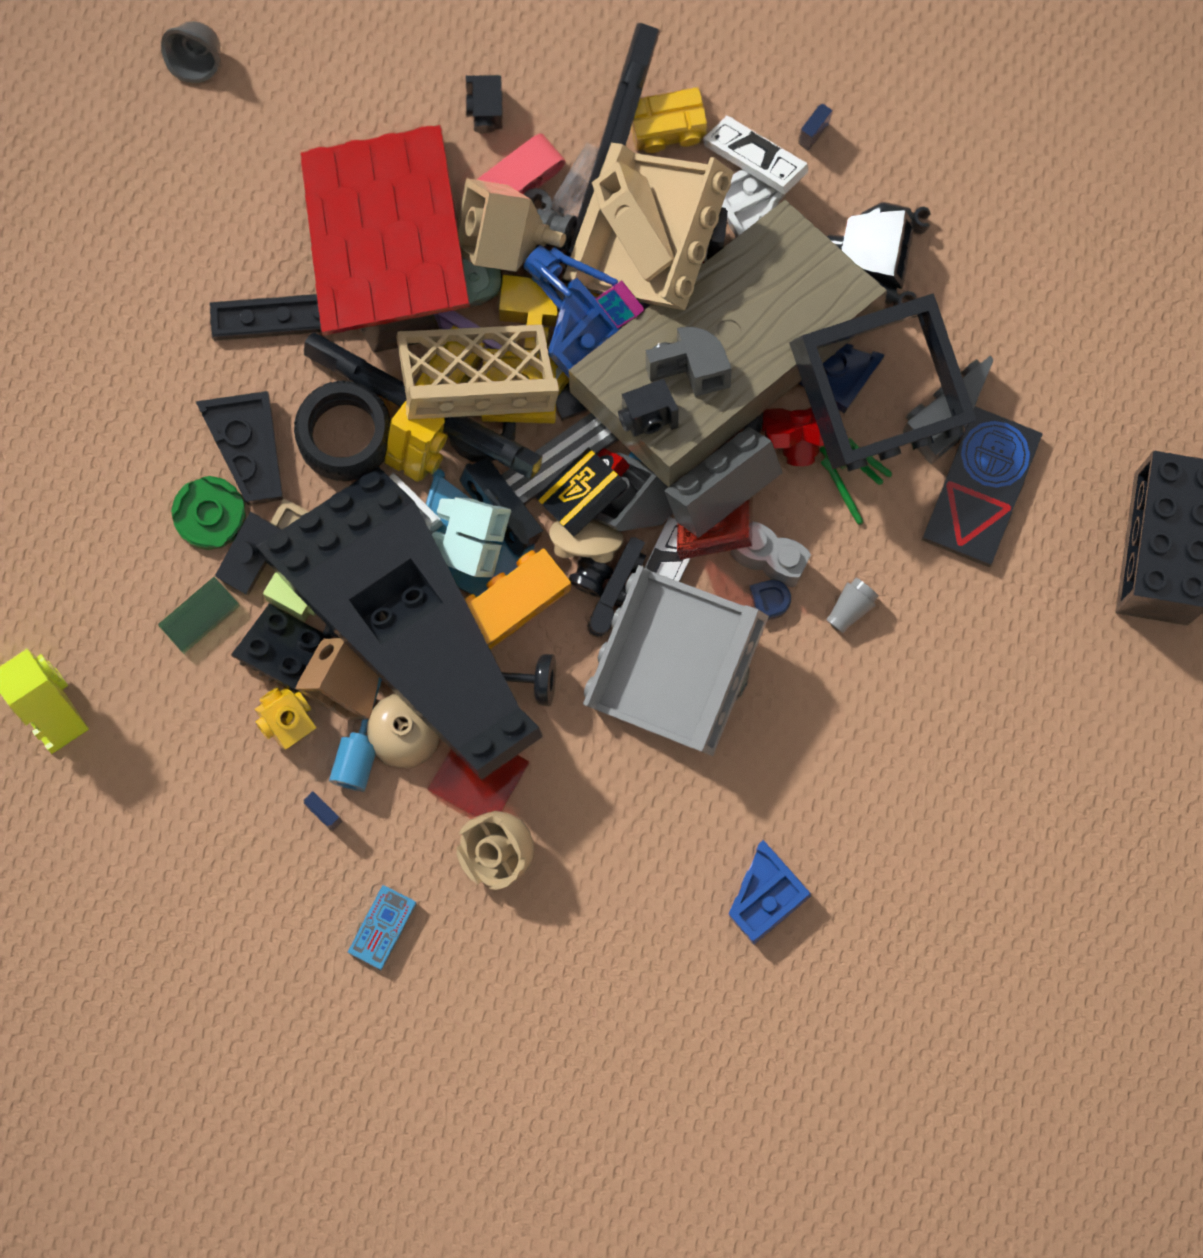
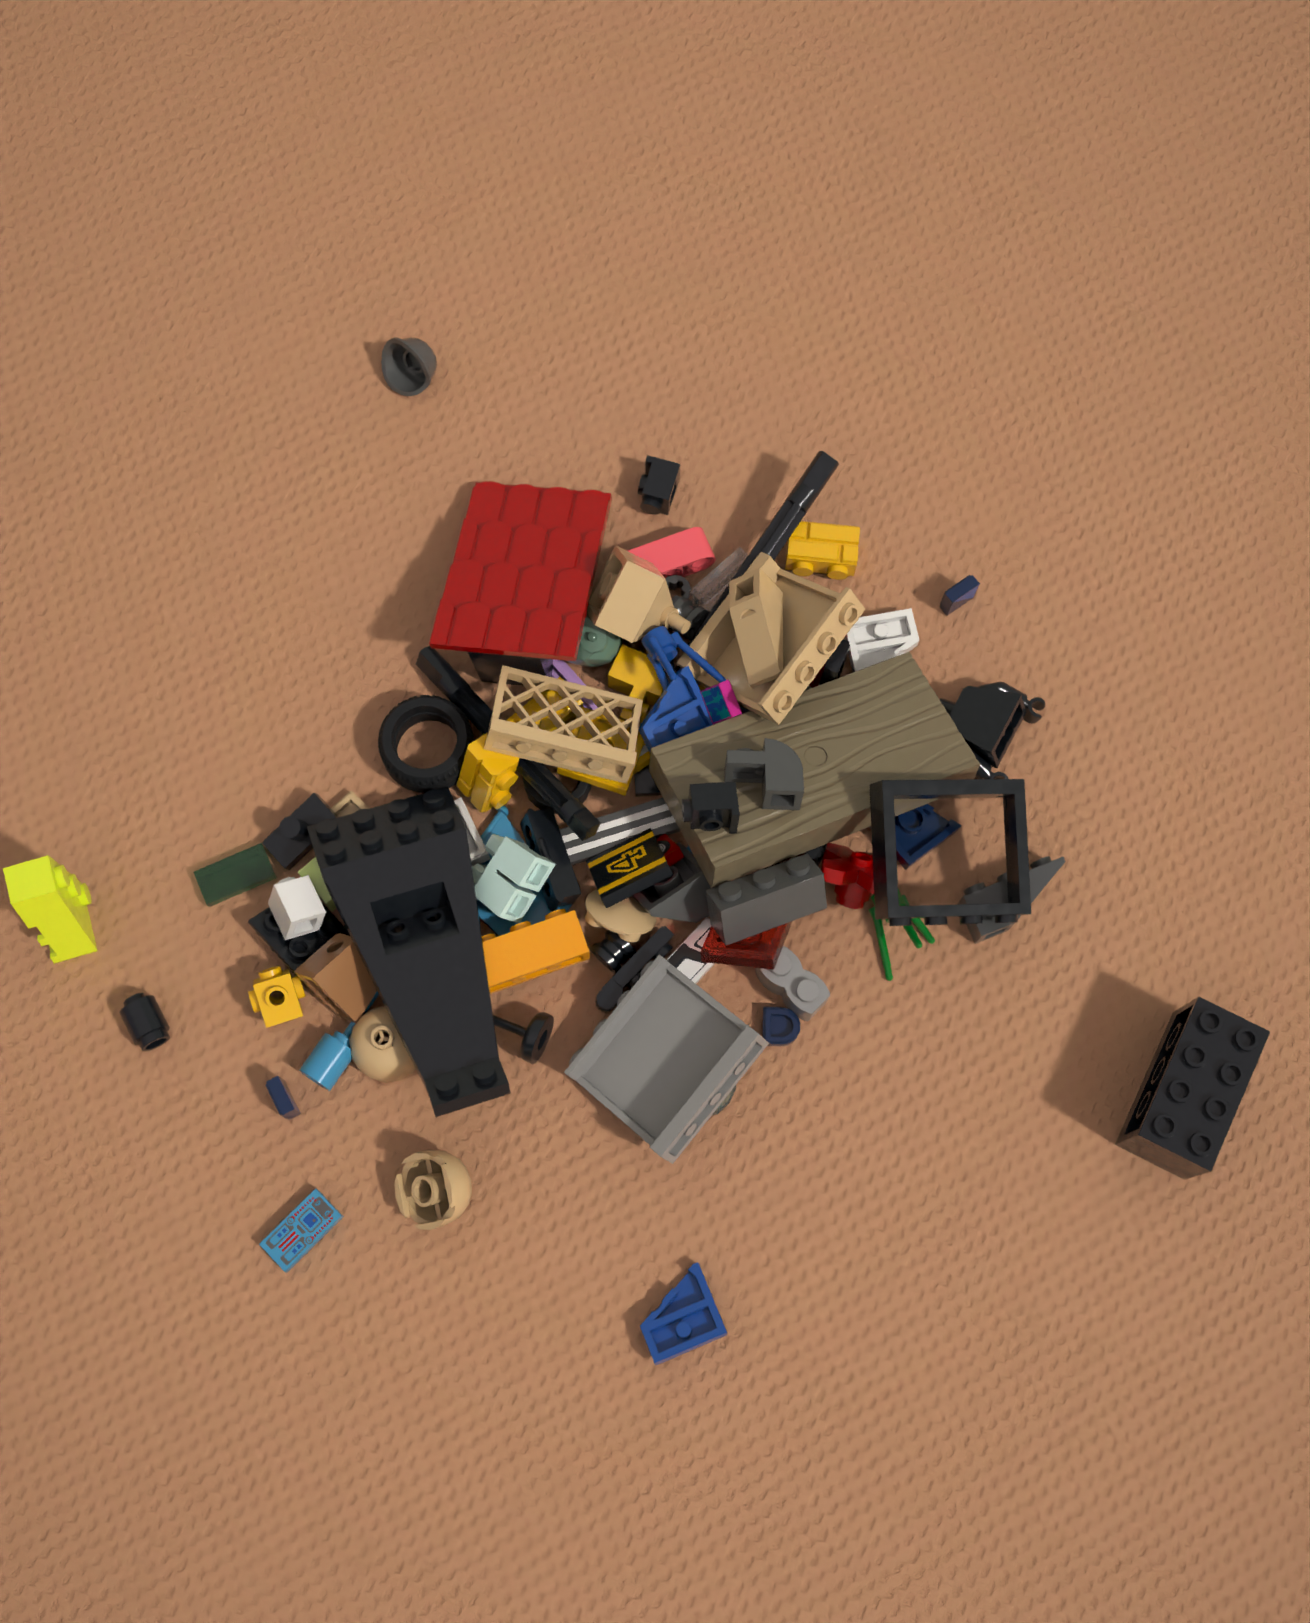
camera: 20 degrees right, 5 degrees down
green tile [171,476,246,550] -> none
black wing [195,391,284,505] -> none
black tile [210,294,358,341] -> none
clear red tile [427,749,530,818] -> none
white tile [703,116,809,195] -> none
light grey cone [826,577,879,633] -> none
black tile [922,406,1043,568] -> none
none -> black brick [119,993,170,1051]
none -> white brick [268,875,326,940]

